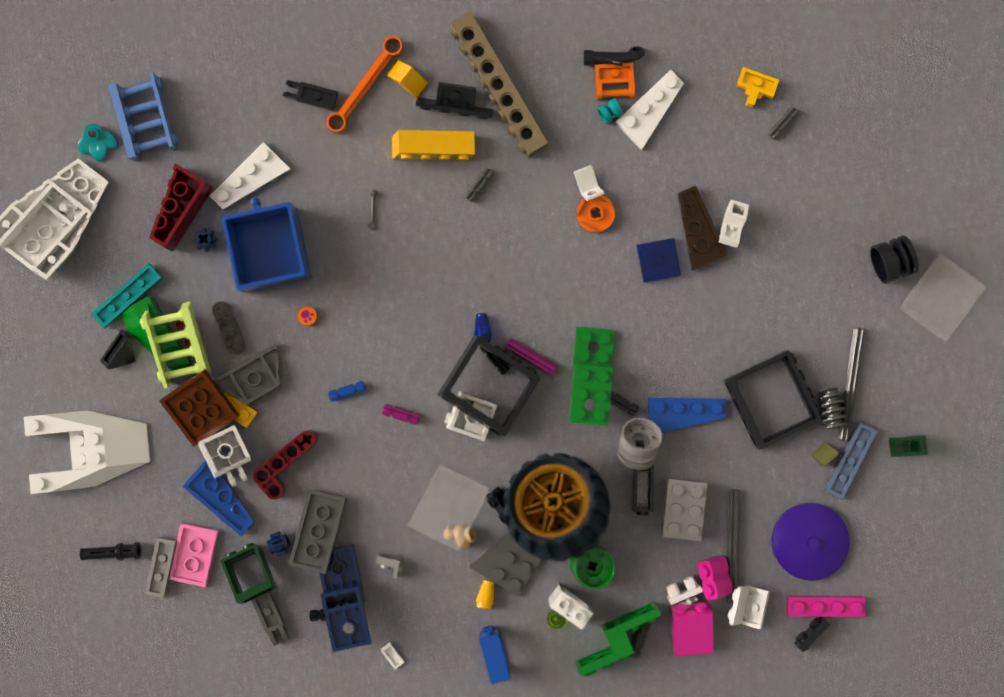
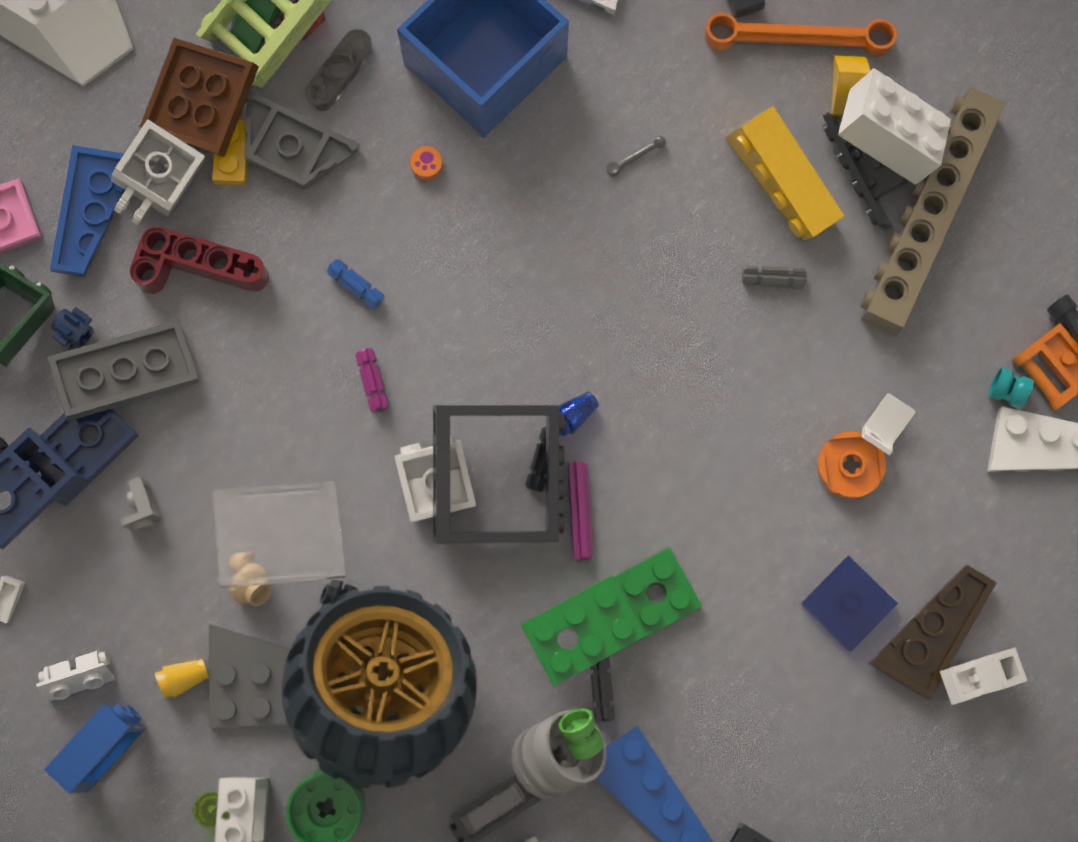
camera: 55 degrees right, 10 degrees down
none -> white hinge [36,650,115,701]
none -> bright green wheel [558,708,604,760]
none -> white brick [838,68,951,185]

